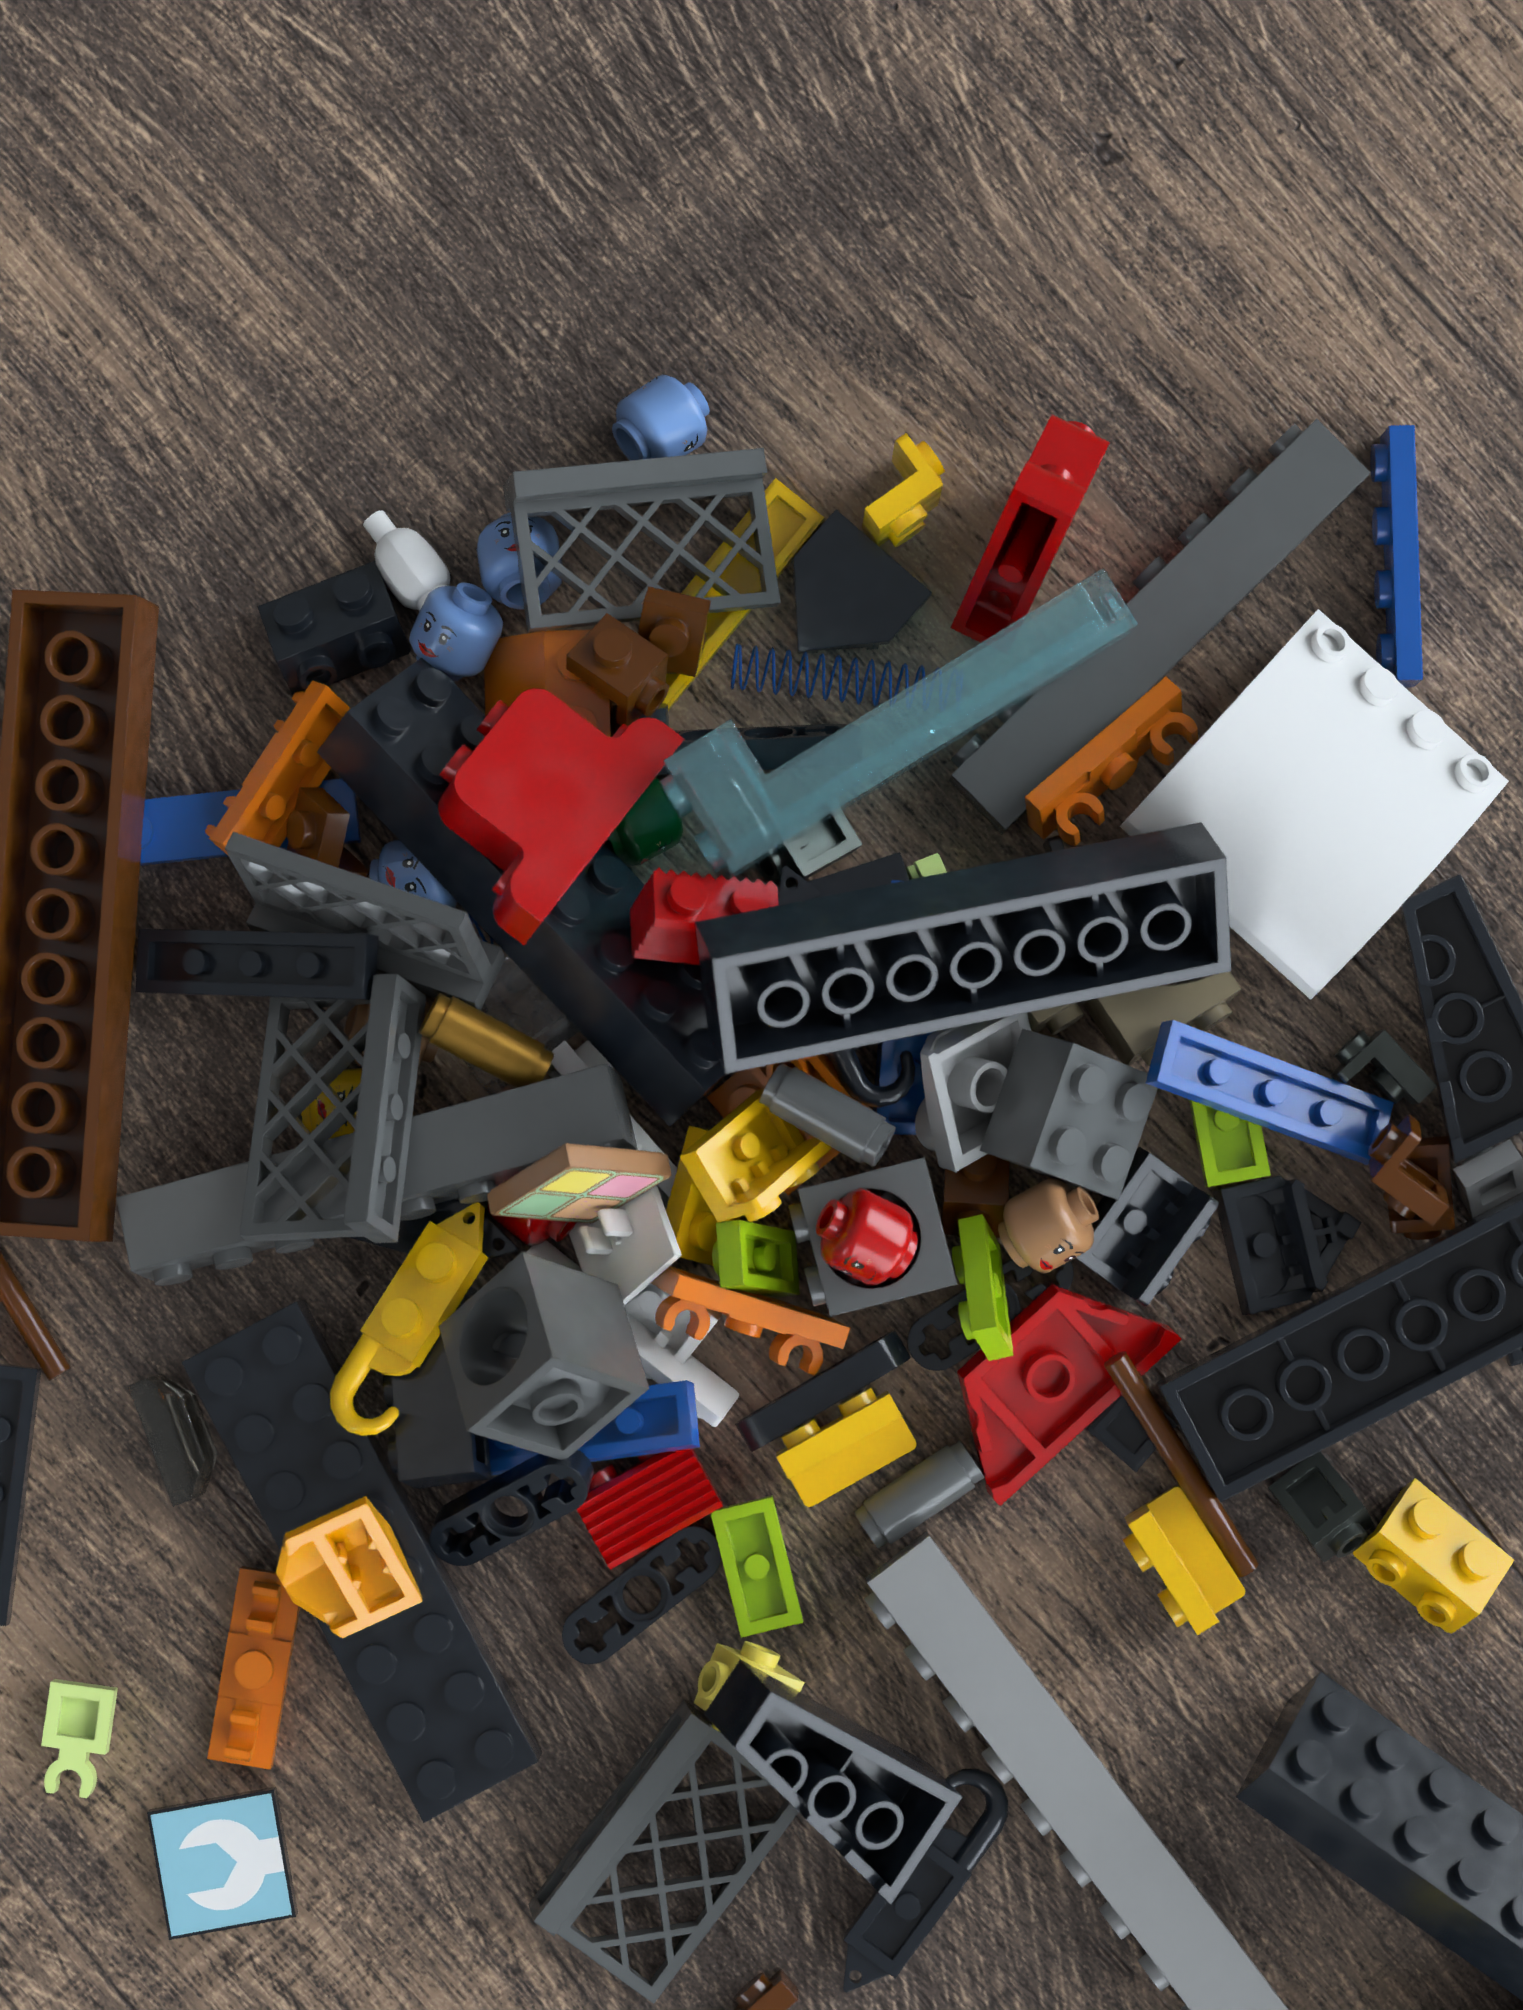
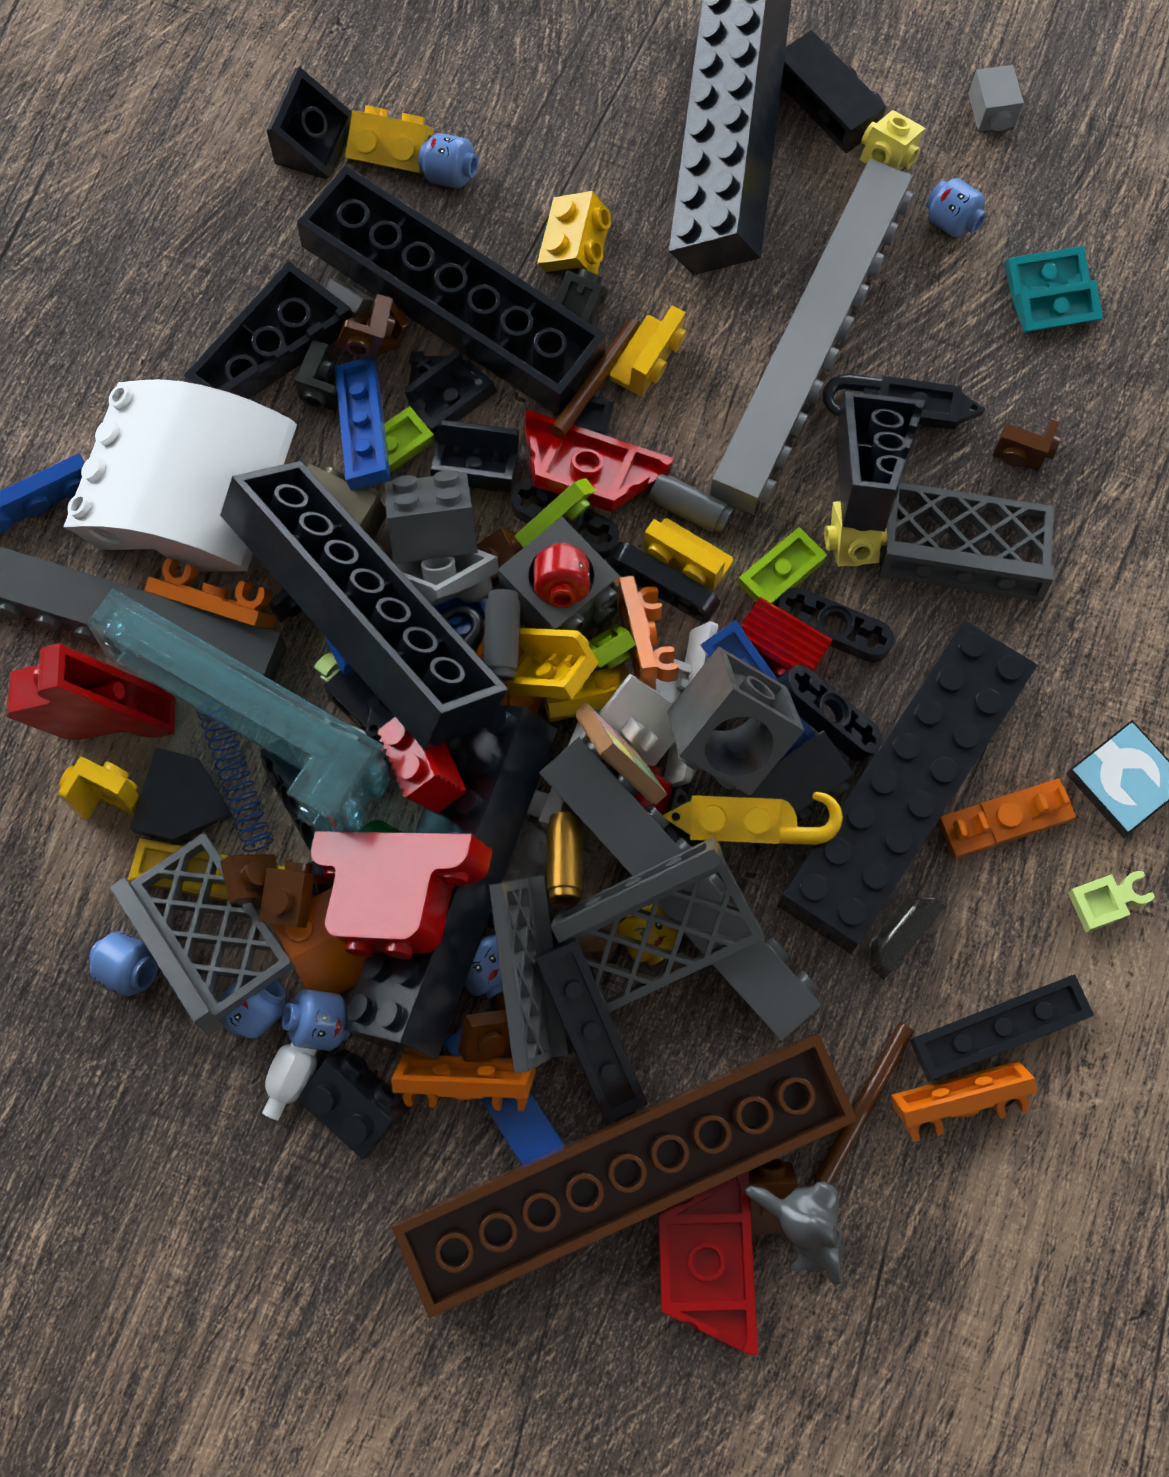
camera: 120 degrees left, 15 degrees down
light orange slope [275,1496,423,1638] -> none
medium nougat head [998,1177,1099,1273] -> none

